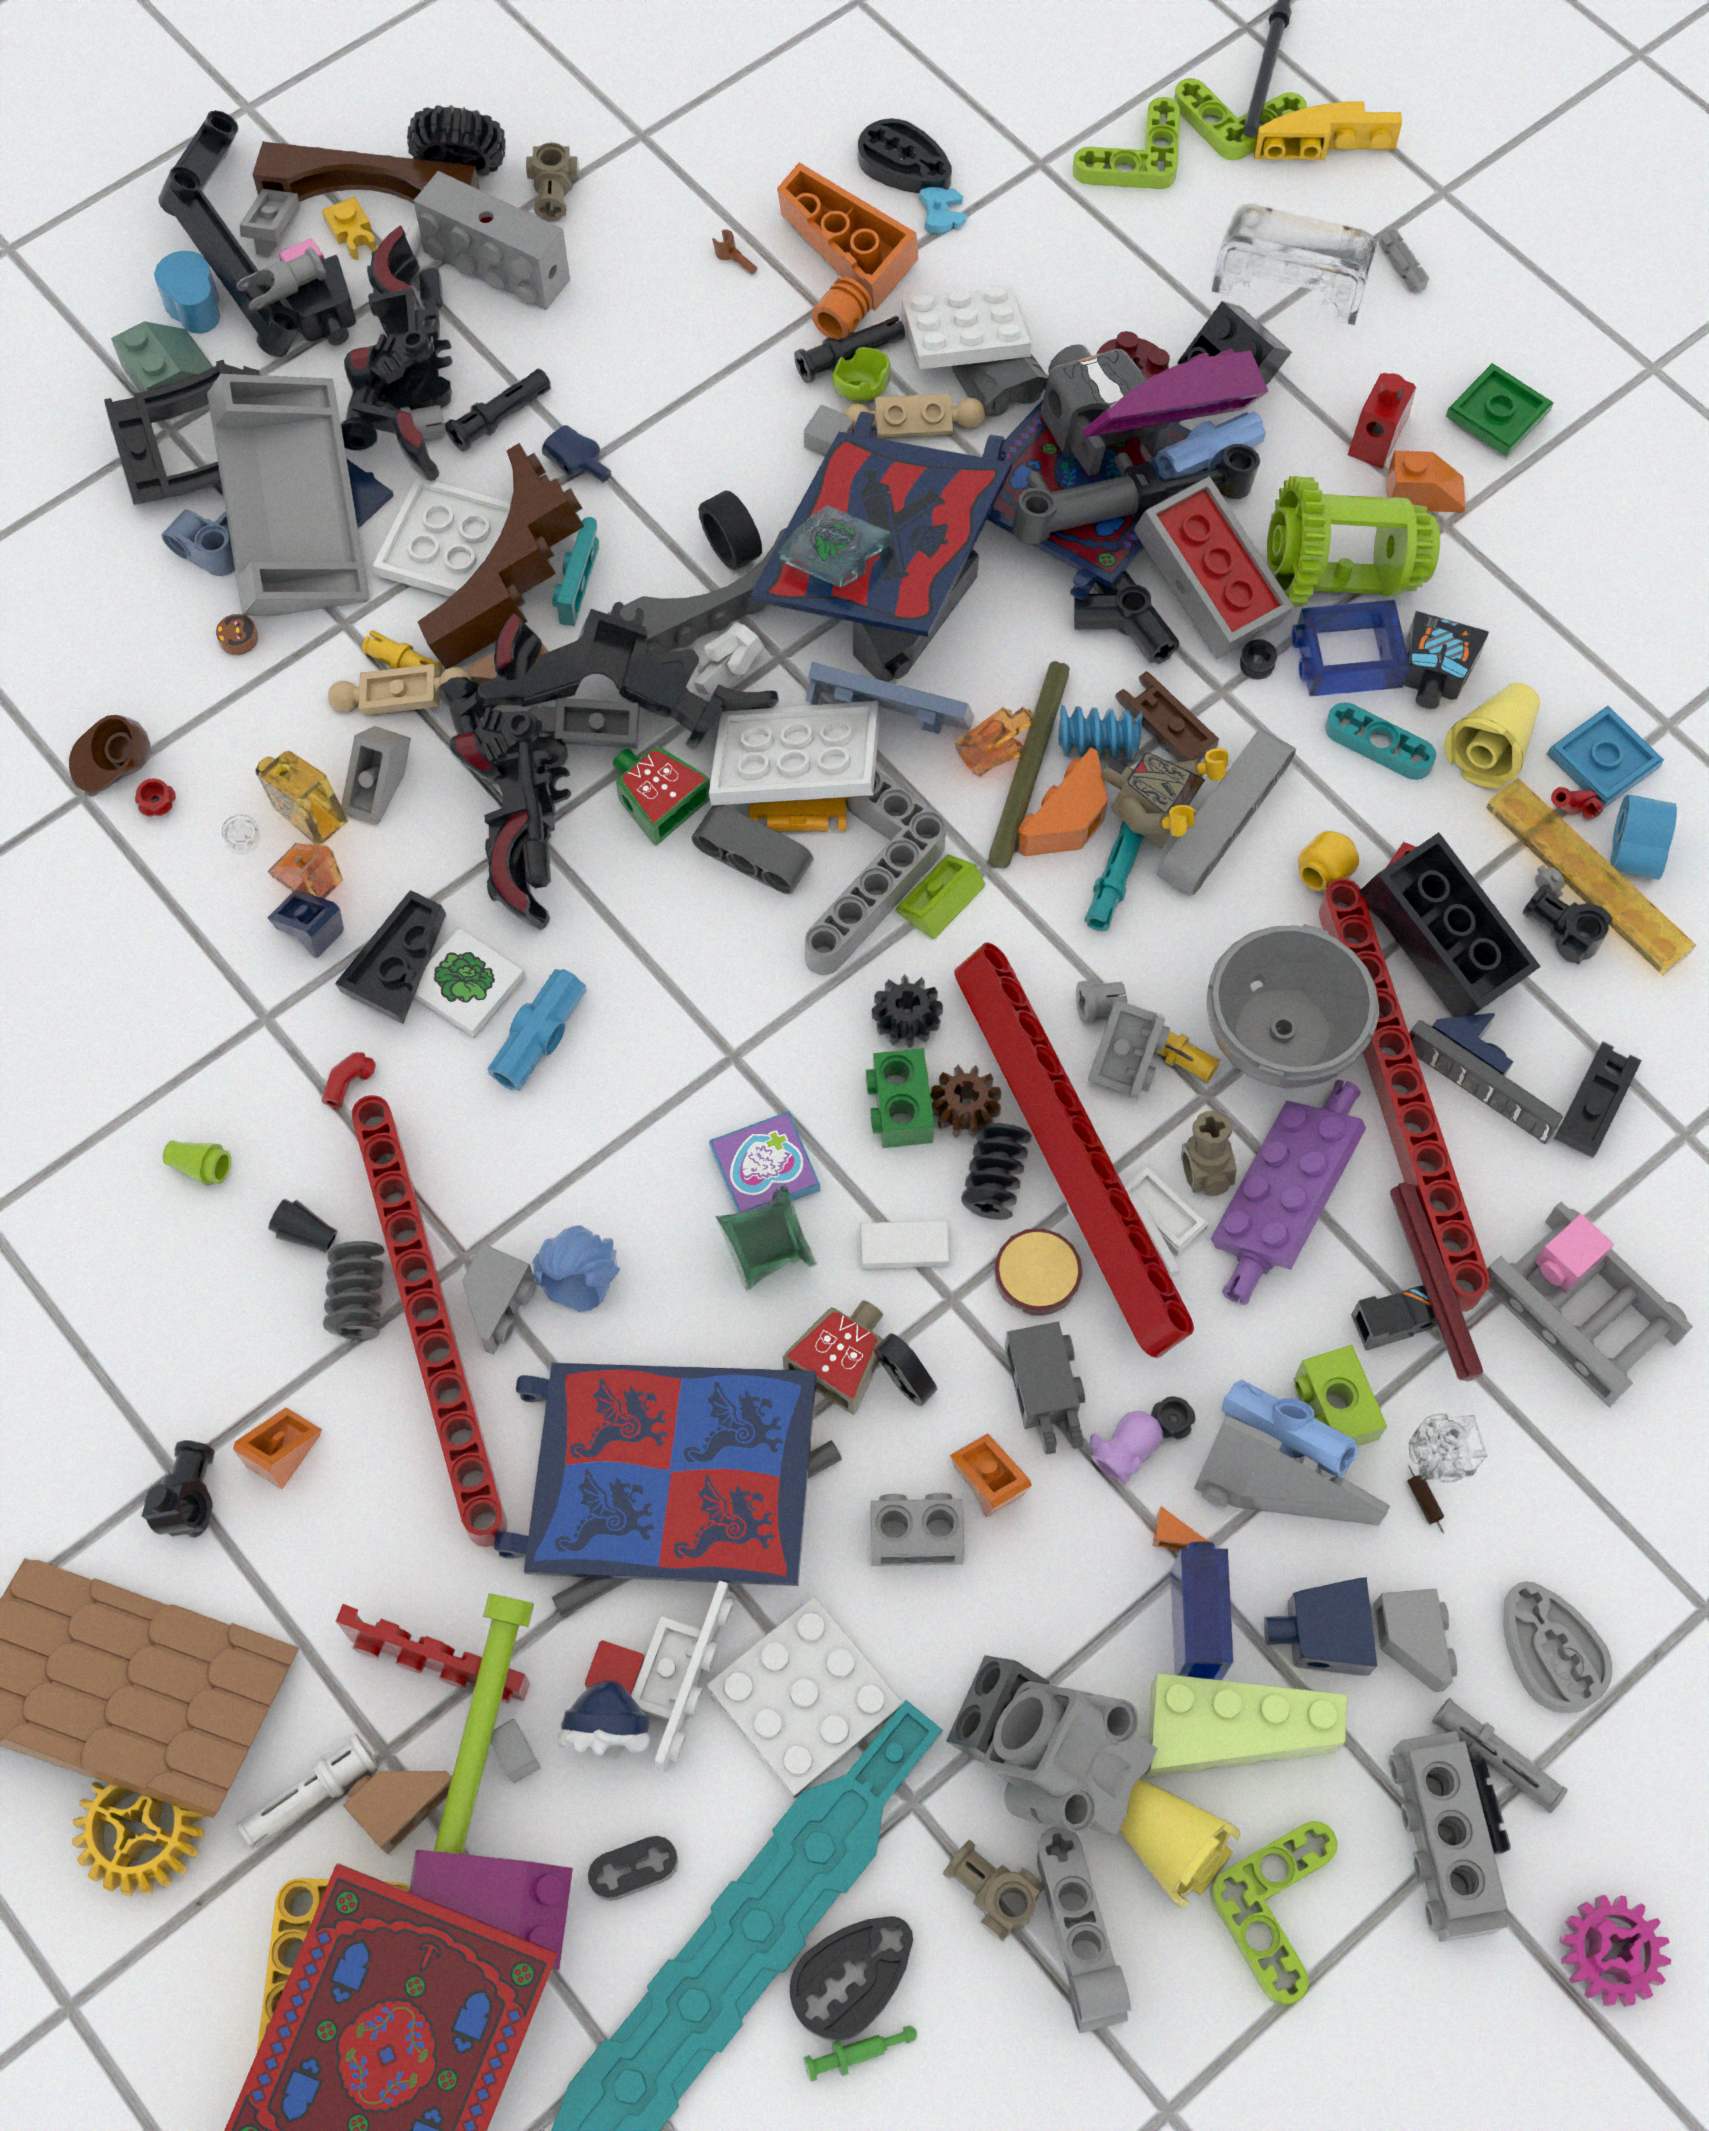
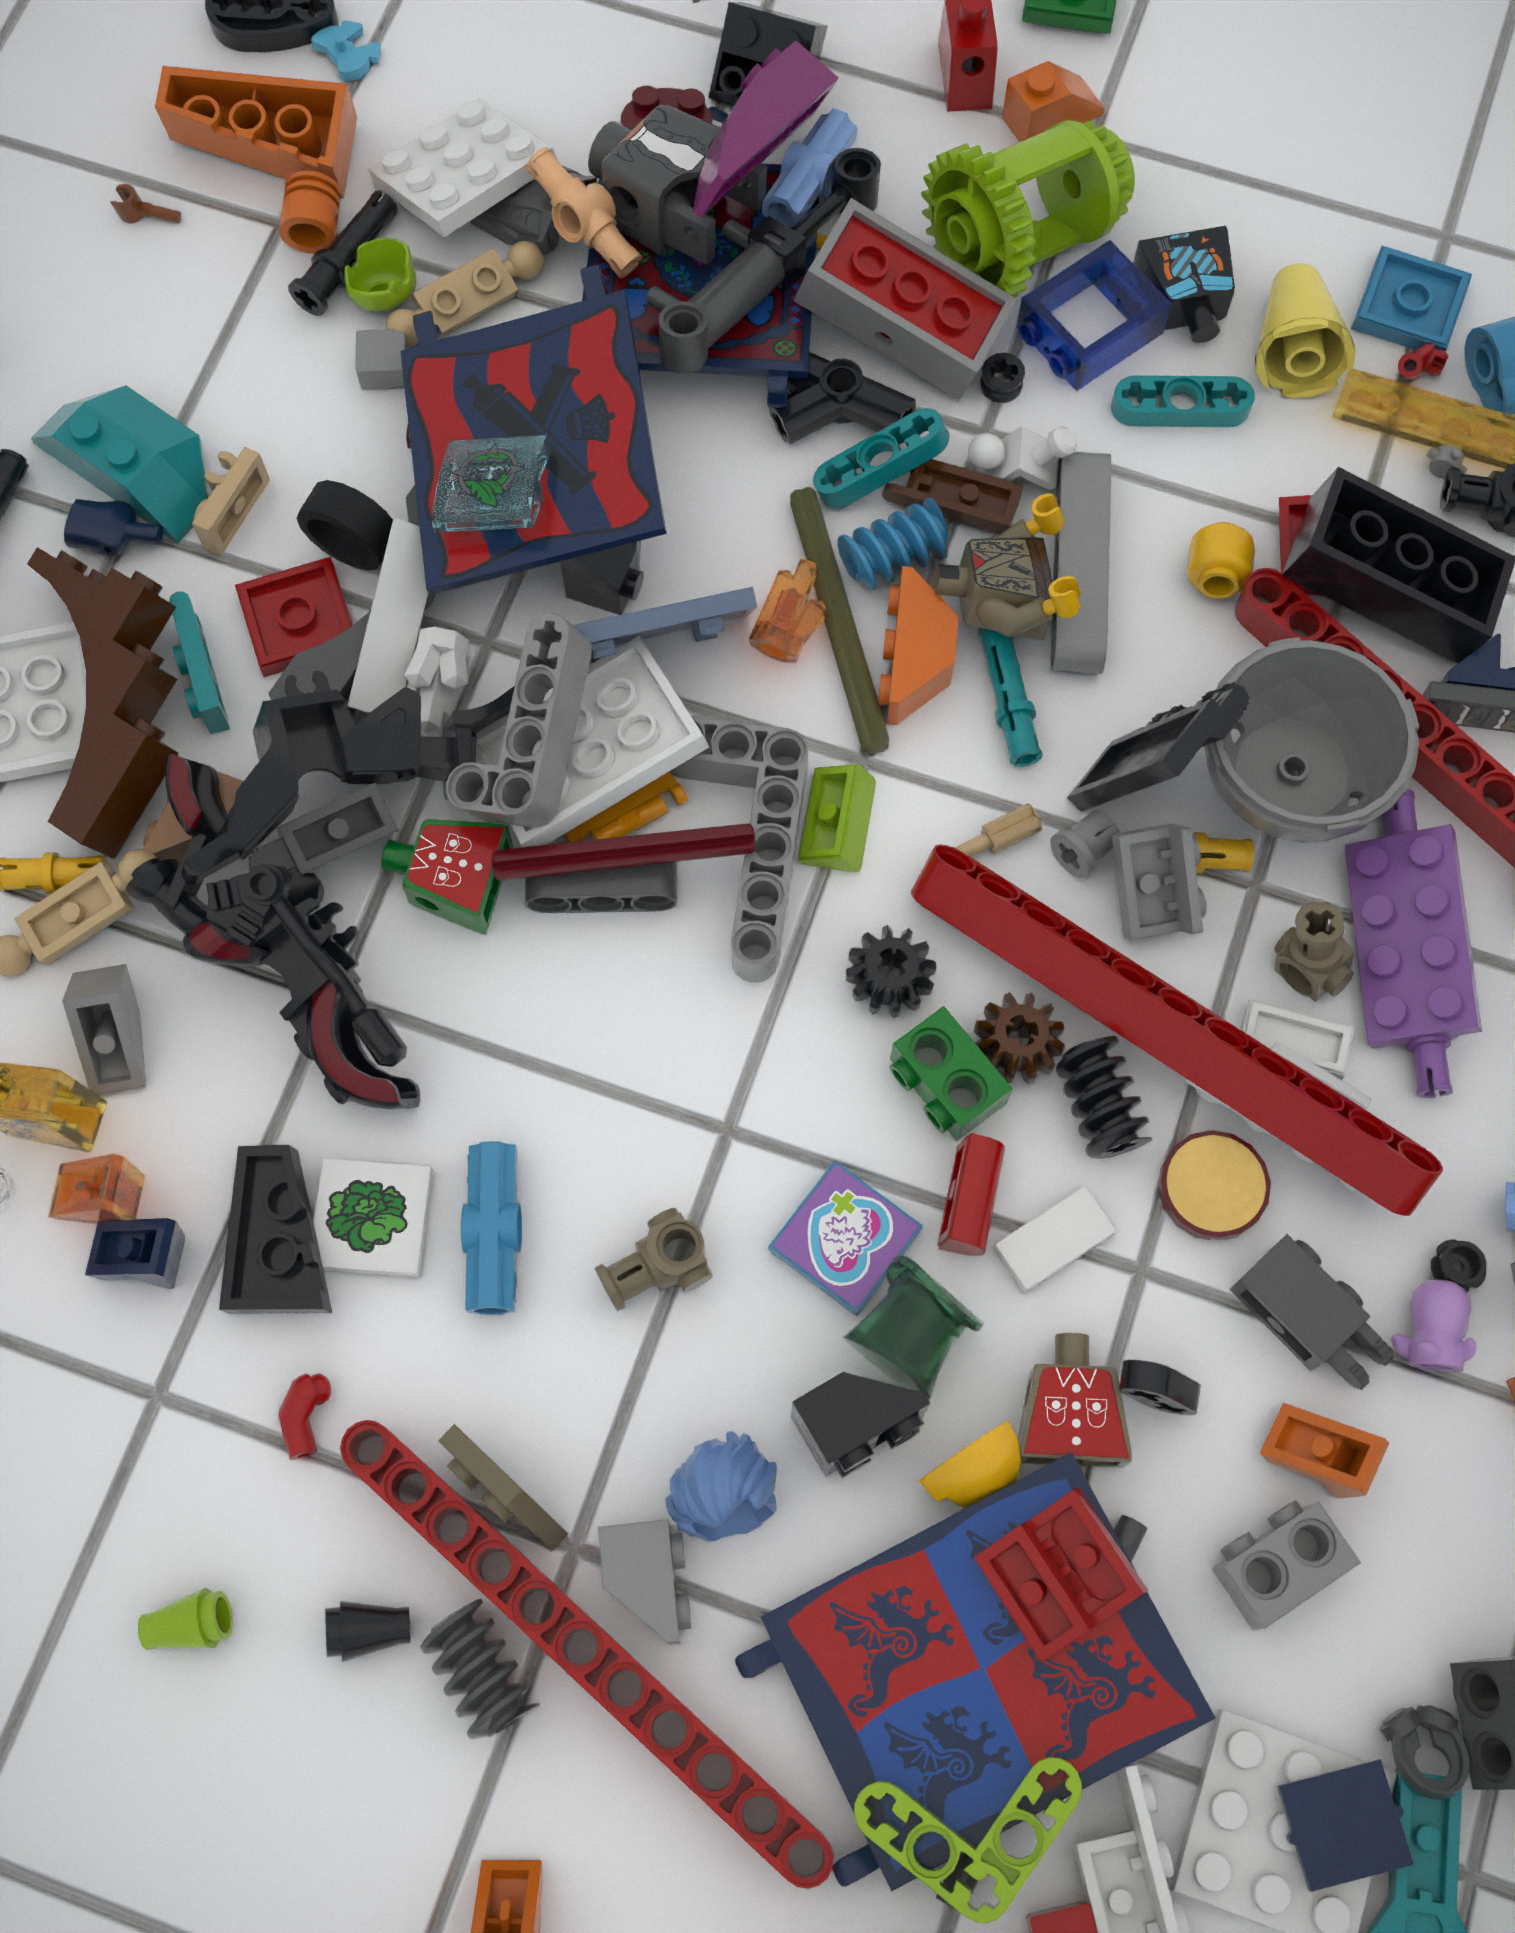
camera: 30 degrees left, 5 degrees up
none -> teal wedge [31,385,208,544]
none -> tan plate [192,447,270,556]
none -> red tile [235,556,353,677]
none -> white sticker [347,517,428,713]
none -> dark tan wing [438,1424,568,1551]
none -> light grey beam [446,613,592,828]
none -> dark red axle [492,823,756,881]
none -> light nougat pin [526,147,642,278]
none -> dark tan connector [594,1208,713,1312]
none -> black slope [791,1372,930,1479]
none -> teal beam [813,408,949,508]
none -> lime beam [854,1756,1082,1923]
none -> yellow brick [919,1420,1021,1510]
none -> red brick [937,1133,1005,1256]
none -> tan axle [955,803,1042,857]
none -> white piece [968,426,1077,491]
none -> red slope [973,1487,1148,1663]
none -> black hinge [1067,682,1250,812]
none -> dark blue piece [1277,1759,1414,1892]
none -> dark grey piece [1379,1705,1470,1800]

